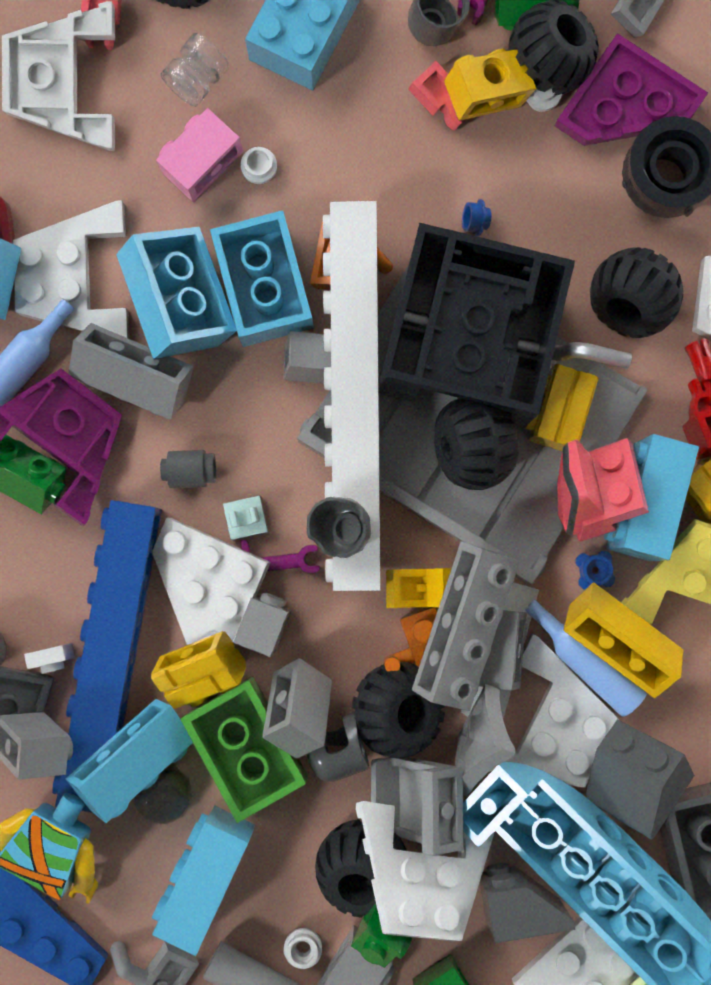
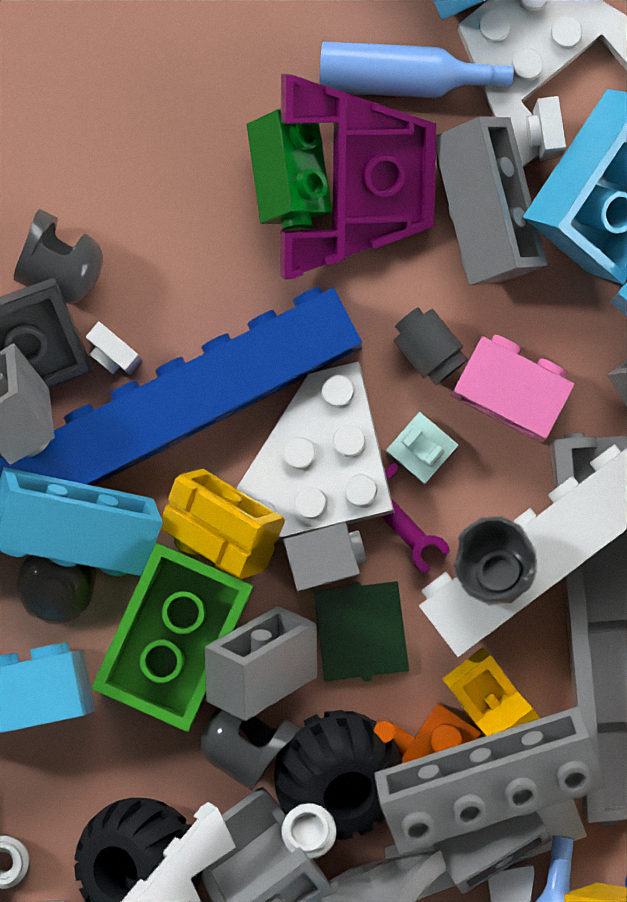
camera: 60 degrees right, 0 degrees up
none -> white plate [282,804,336,859]
none -> clear green piece [314,581,409,681]
none -> bright pink brick [451,335,575,443]
none -> white plate [526,96,566,161]

